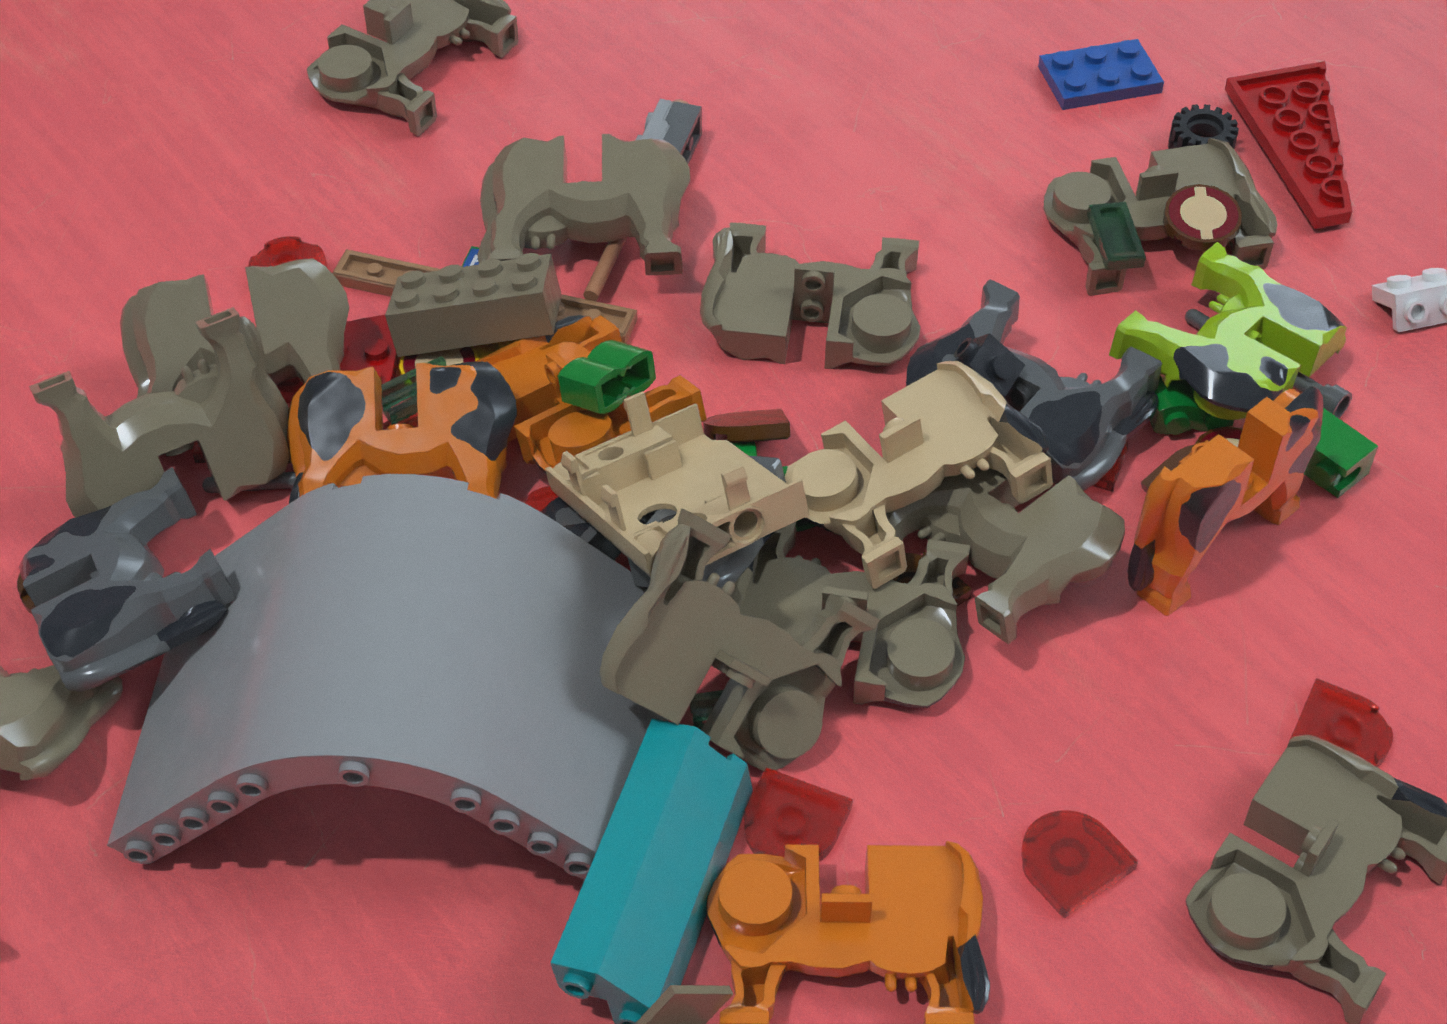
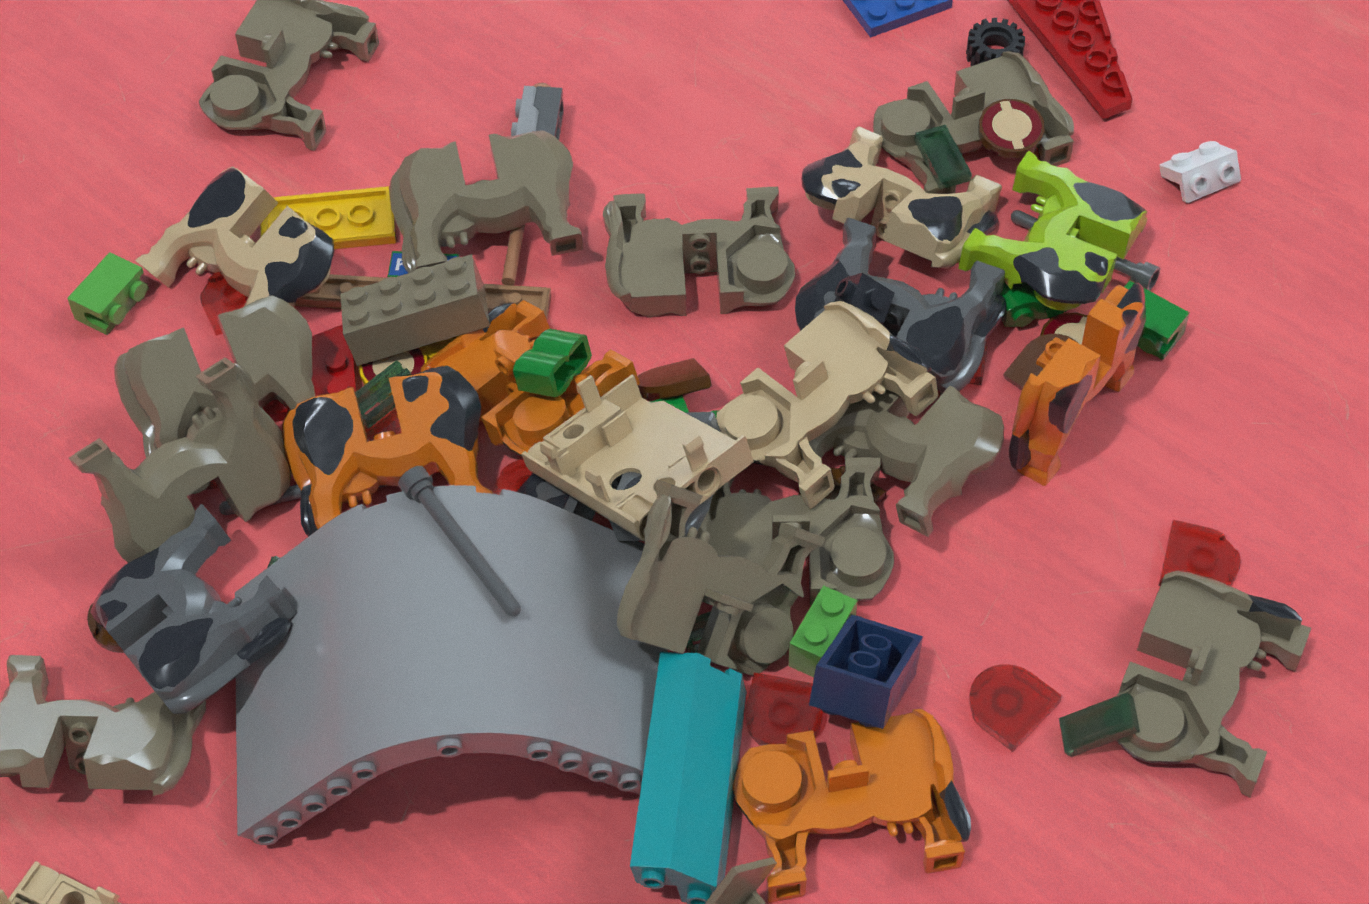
camera: 10 degrees left, 5 degrees up
none -> bright green brick [67,252,149,335]
none -> tan animal [135,166,334,307]
none -> yellow tile [260,186,396,249]
none -> dark grey piece [398,466,521,617]
none -> bright green brick [788,585,857,677]
none -> tan animal [801,126,1002,268]
none -> dark blue brick [809,614,924,729]
none -> clear green tile [1059,692,1140,757]

